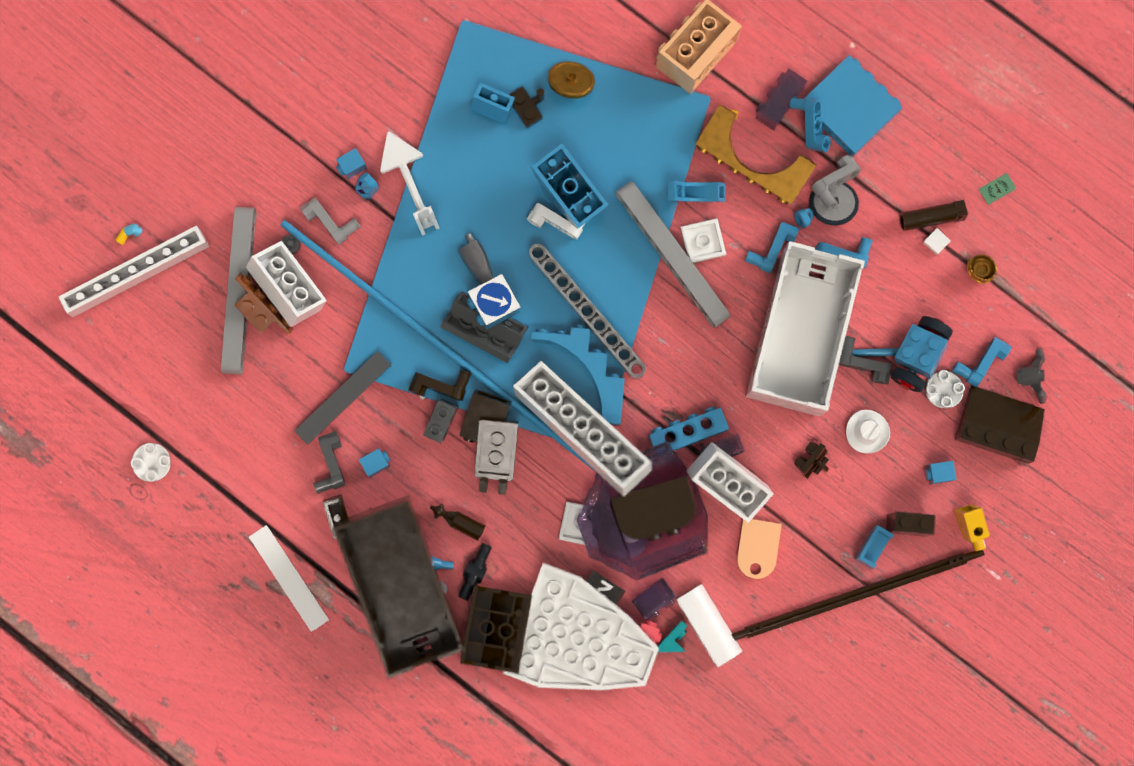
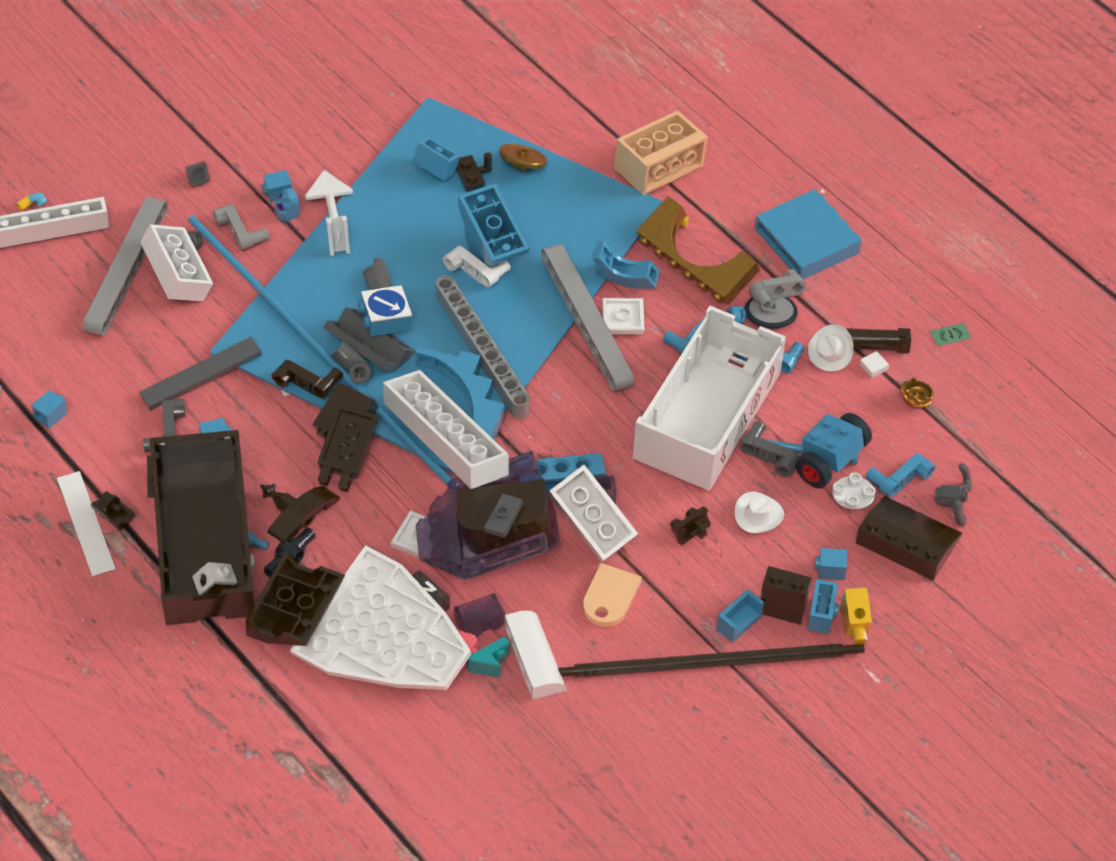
camera: 15 degrees right, 30 degrees down
dark orange bracket [234,272,293,335] -> none
dark grey brick [423,398,459,443] -> none
clear purple brick [755,69,807,131] -> none
dark azure beam [790,97,831,152] -> none
none -> dark azure brick [31,390,67,429]
none -> dark brown hips [91,491,135,531]
none -> flat silver tile [185,161,210,187]
none -> white bracket [193,562,237,595]
none -> dark brown slope [267,486,340,544]
none -> dark grey cylinder [331,341,371,384]
none -> dark grey plate [484,494,524,538]
none -> dark azure brick [807,579,839,634]
none -> white hat [808,324,853,371]

